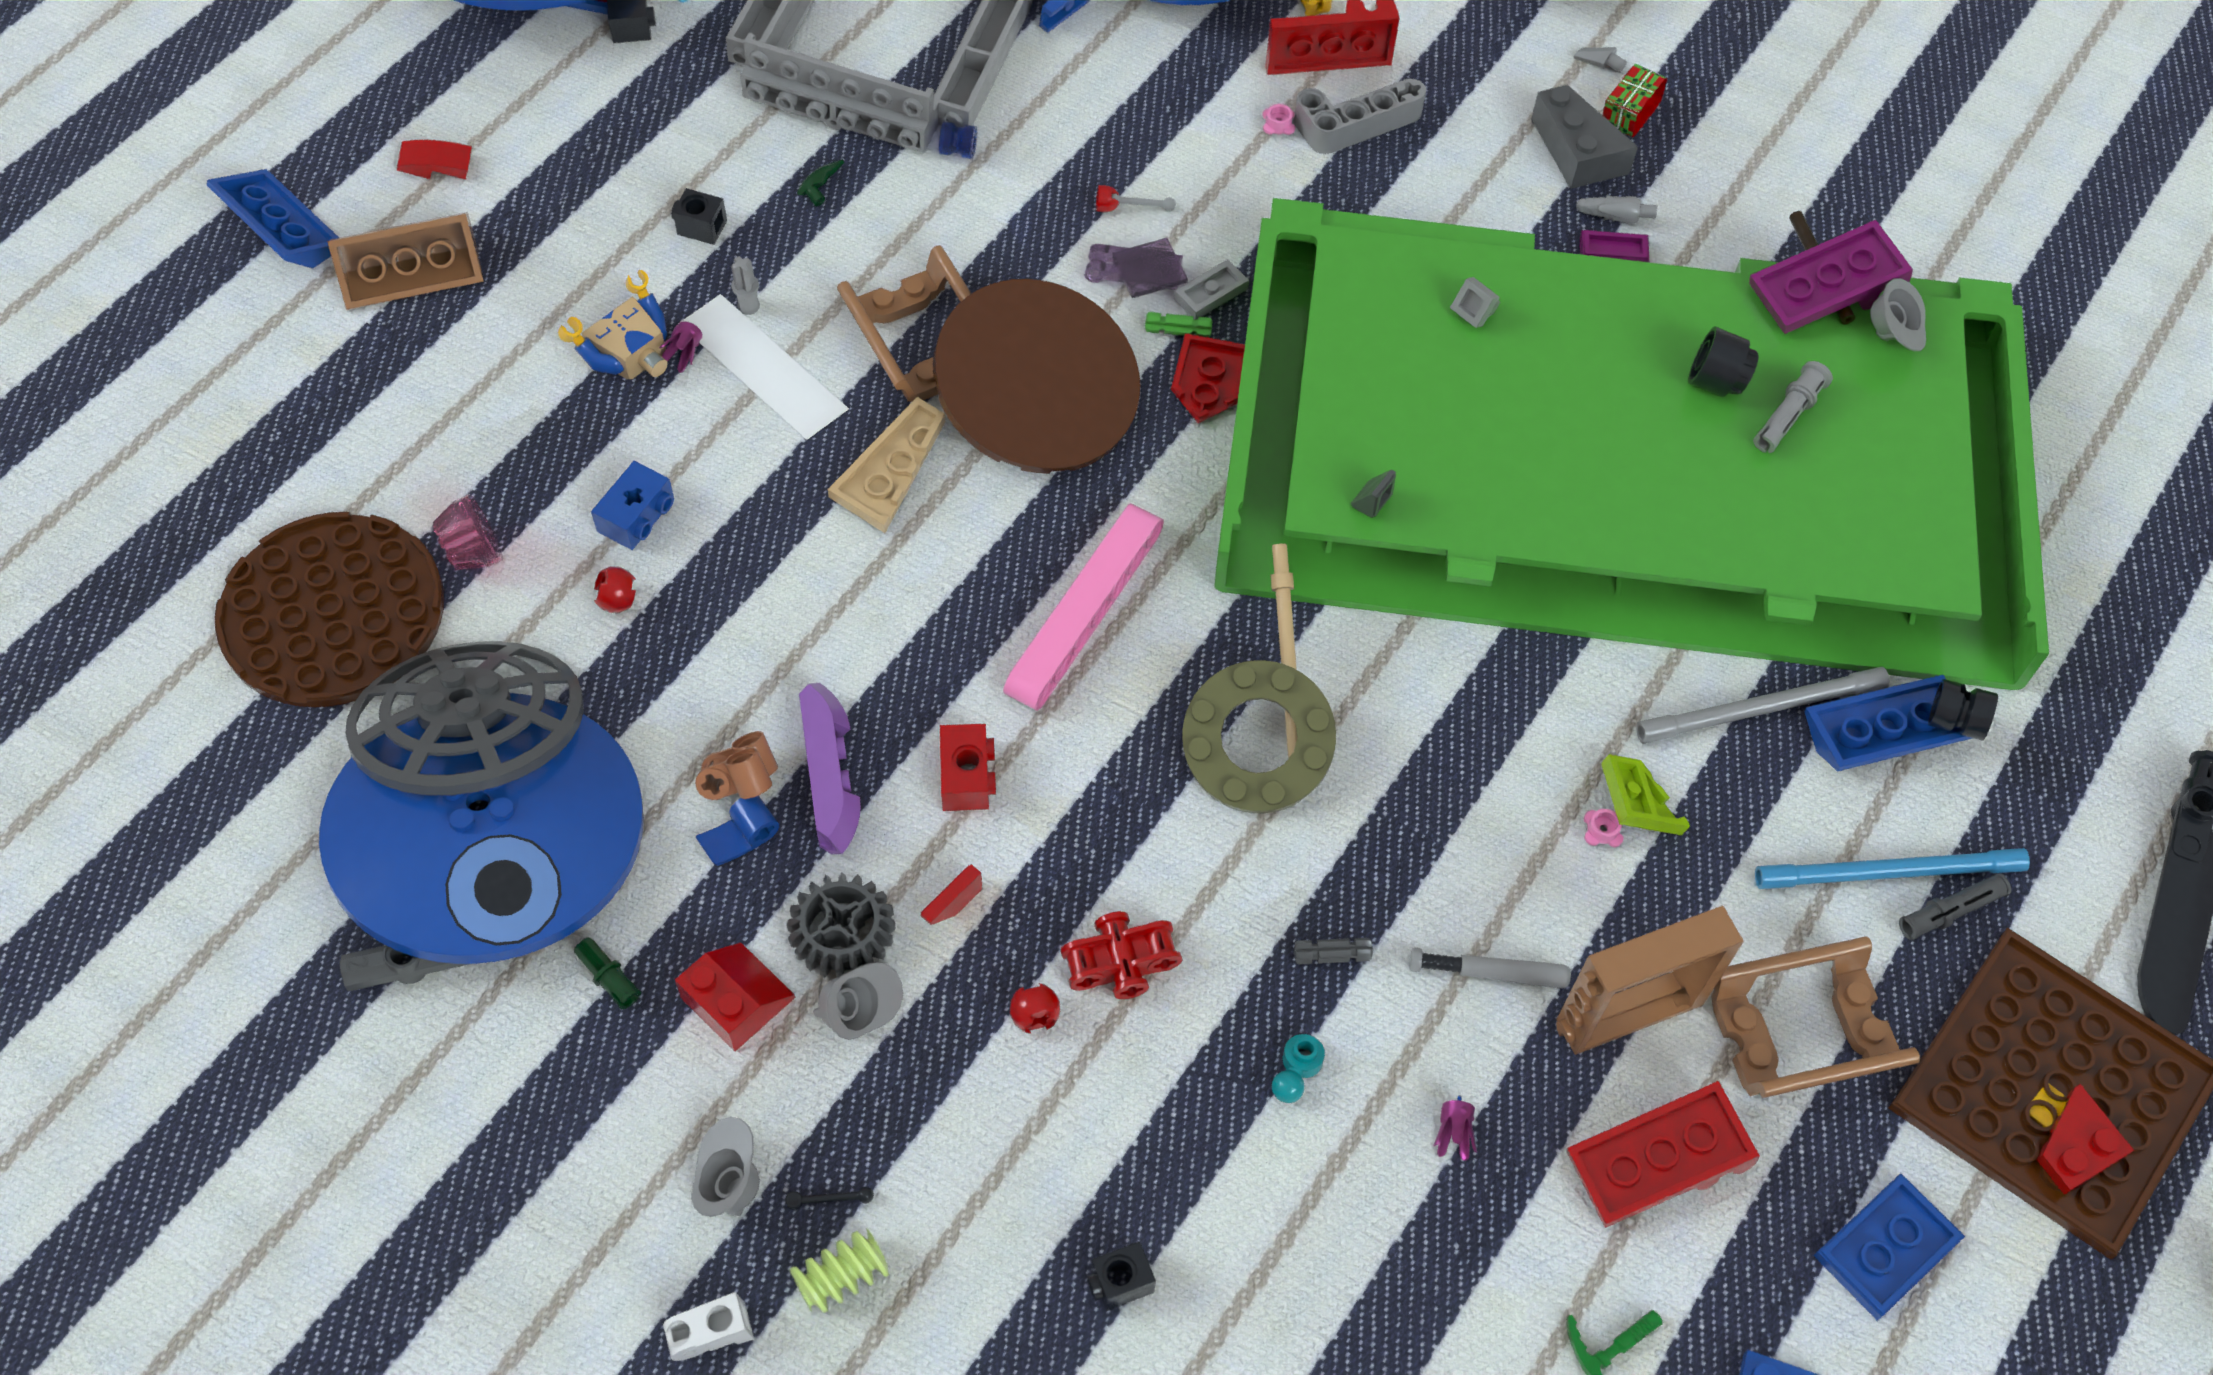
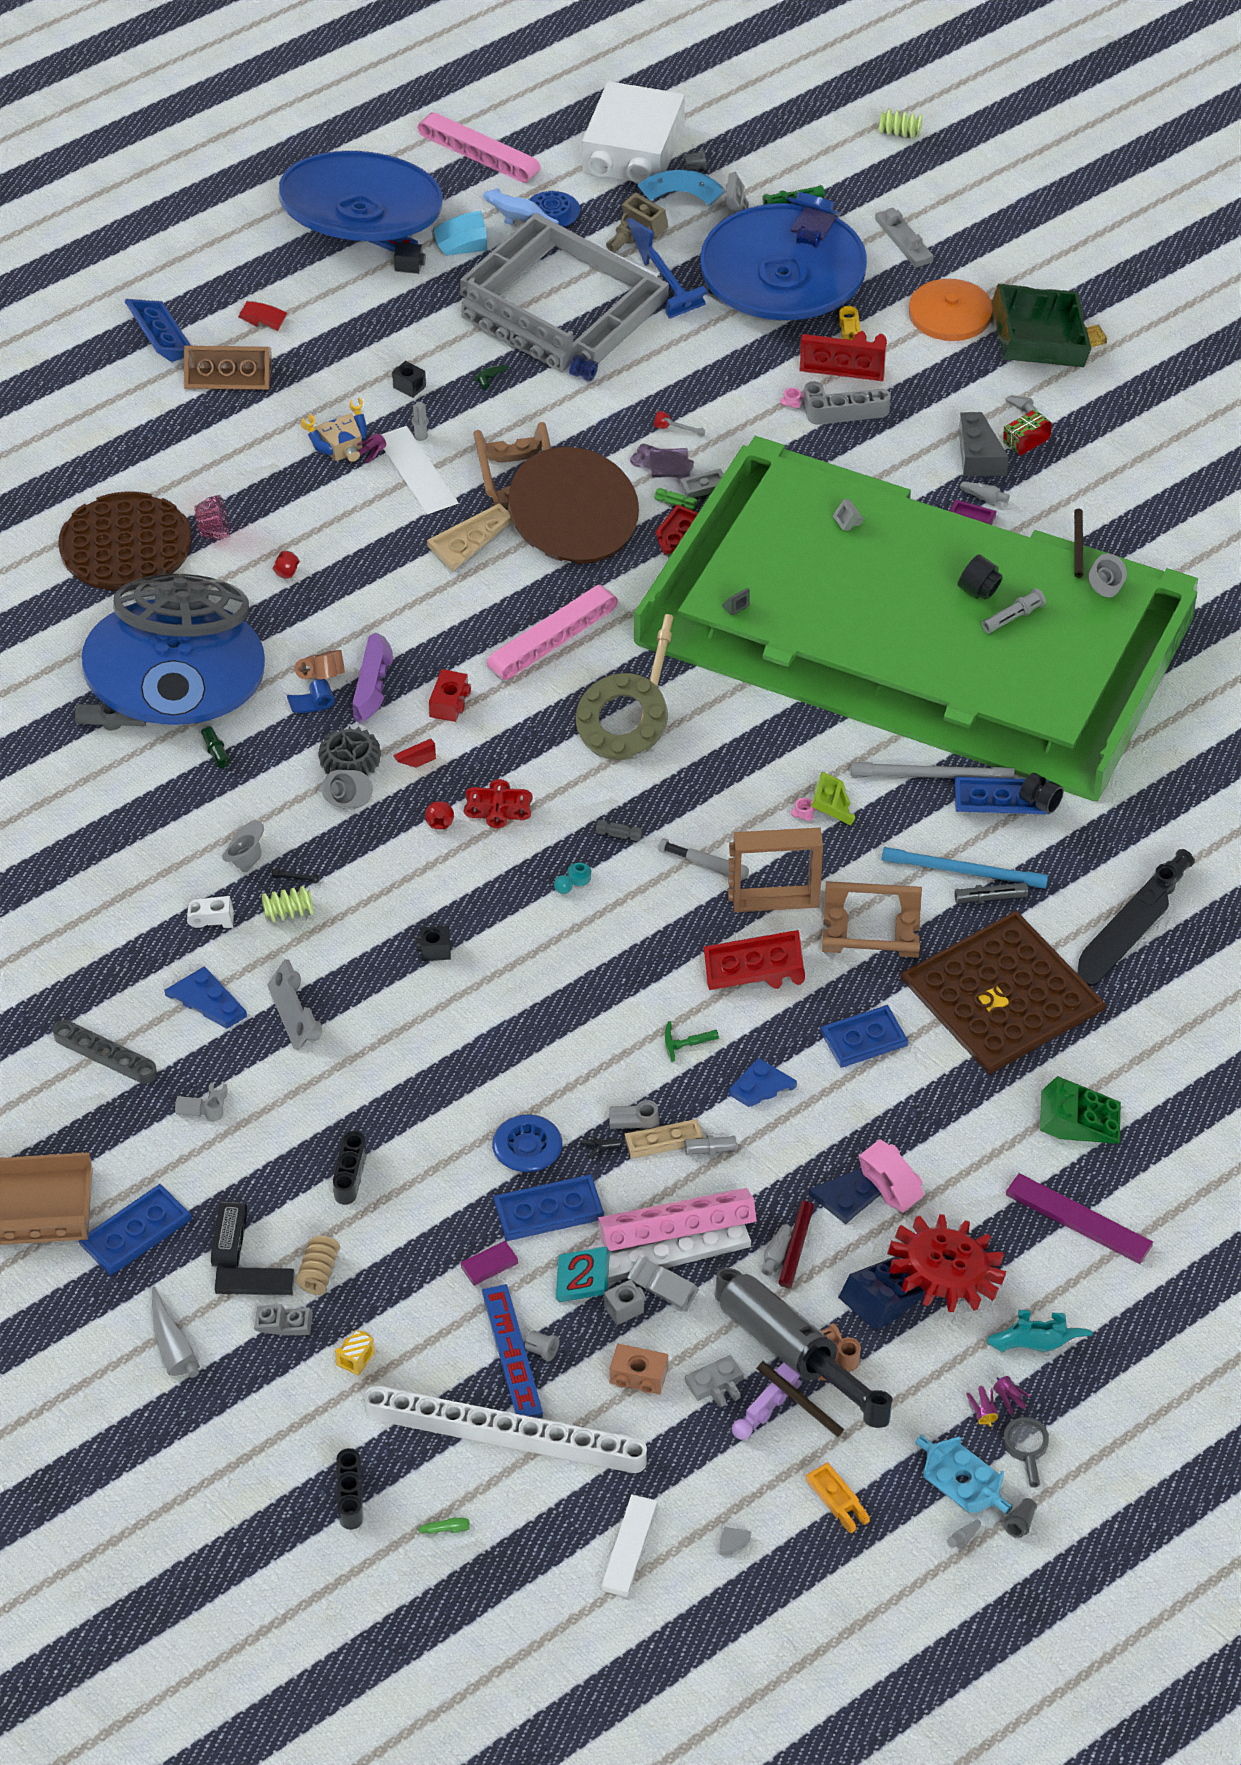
camera: 20 degrees right, 10 degrees down
blue brick [591,460,674,550] -> none
red slope [675,943,796,1052] -> none
flat silver piece [1433,1095,1477,1161] -> none
magenta hinge [1749,220,1913,334] -> none
red wing [2037,1084,2134,1195] -> none

